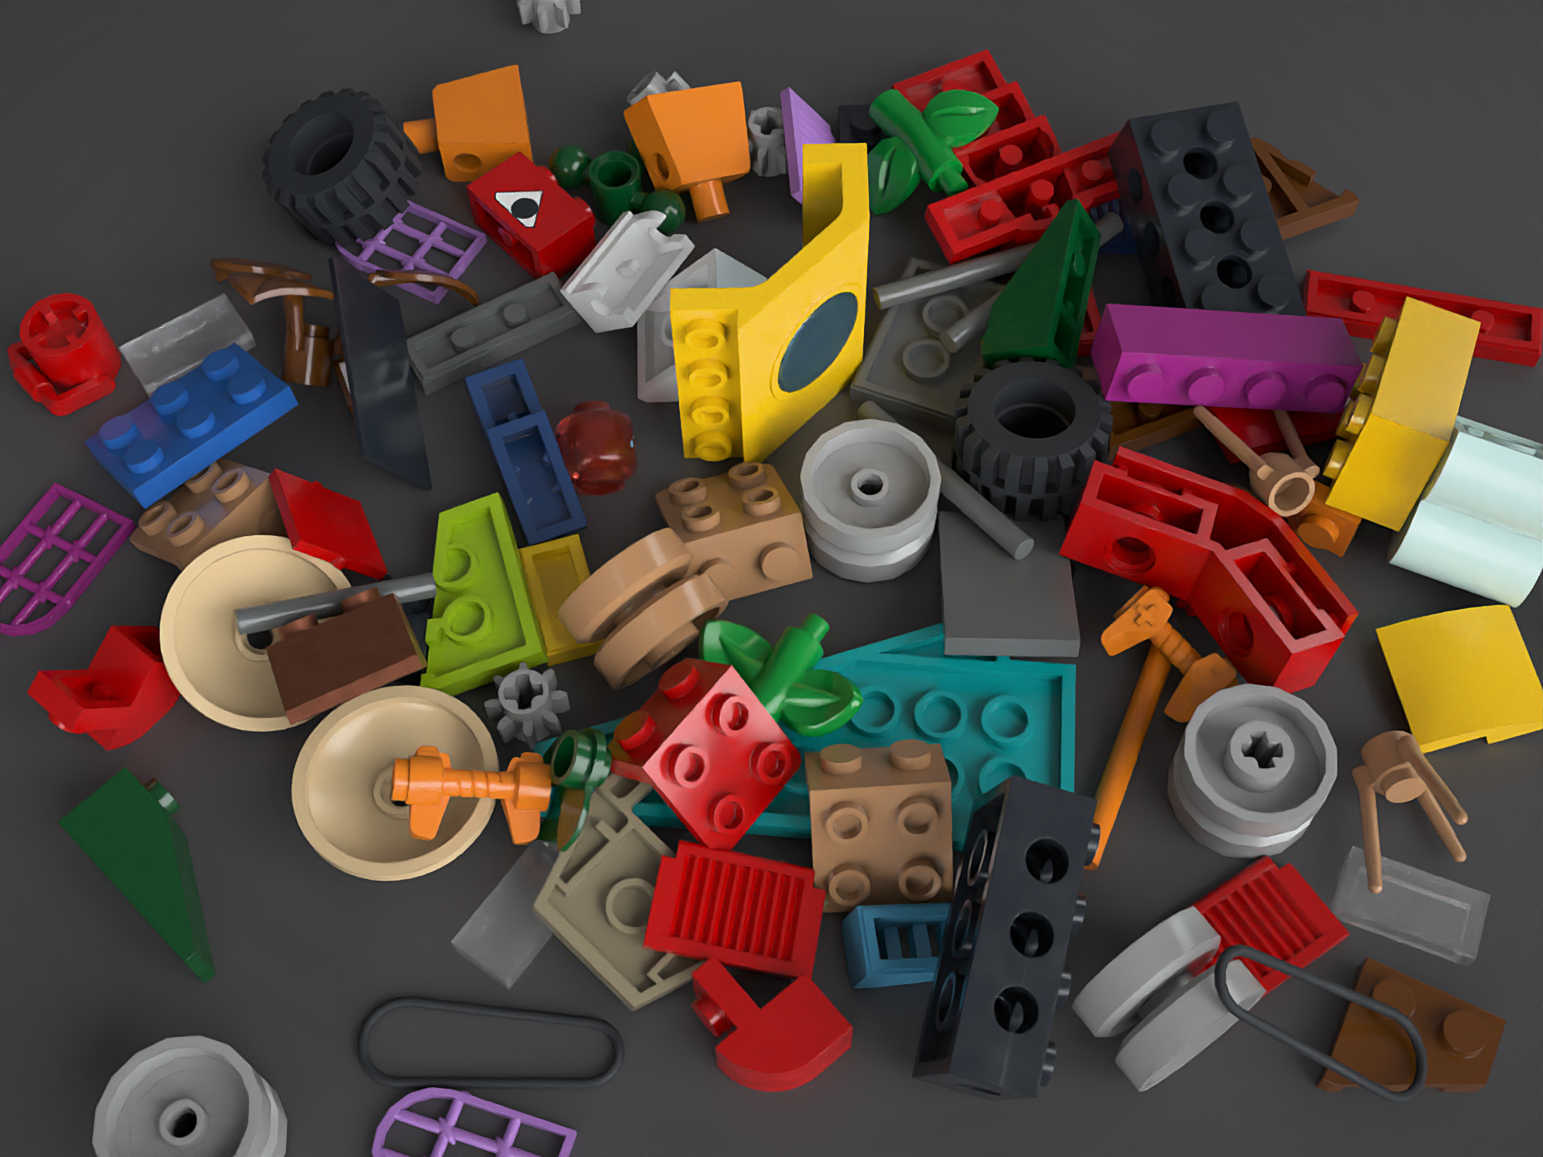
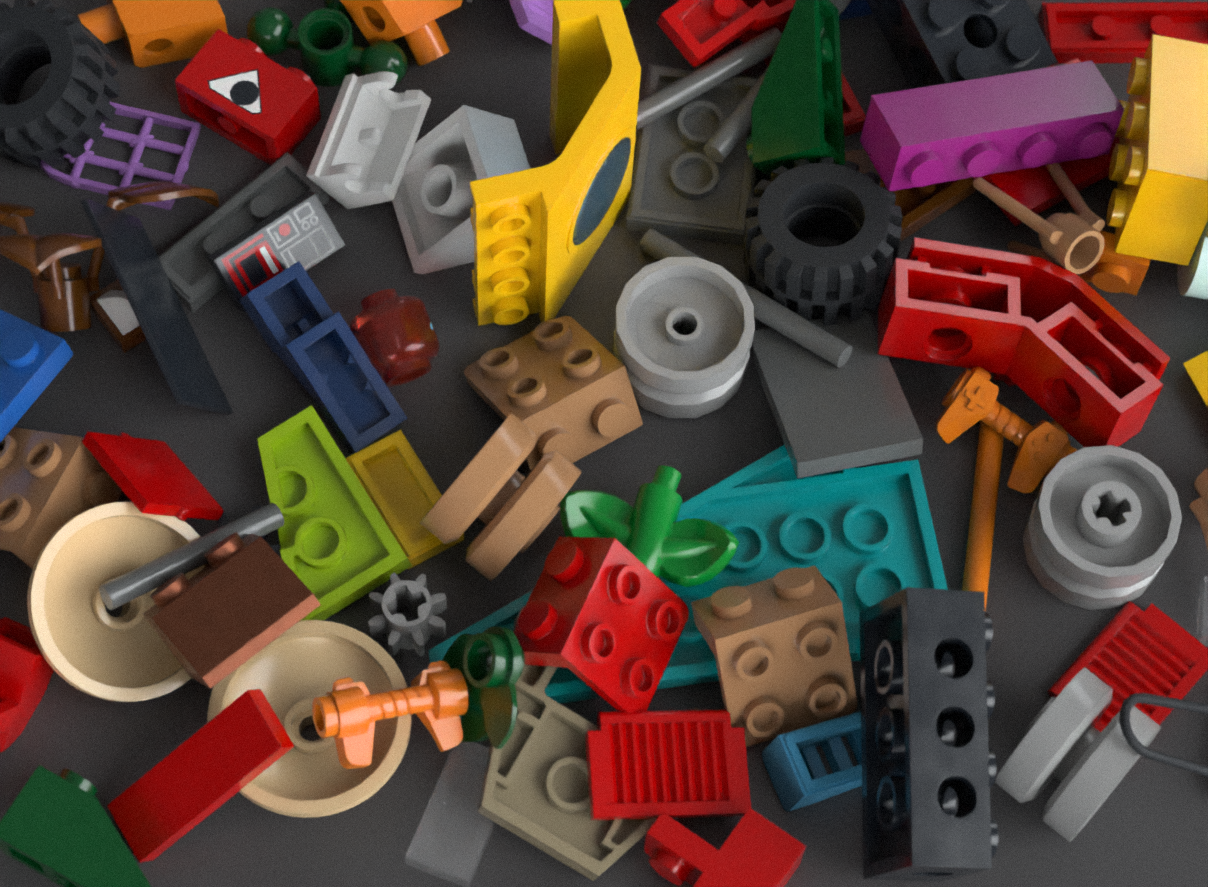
camera: 20 degrees left, 5 degrees up
none -> red tile [107,689,294,863]
none -> tile [207,191,345,312]

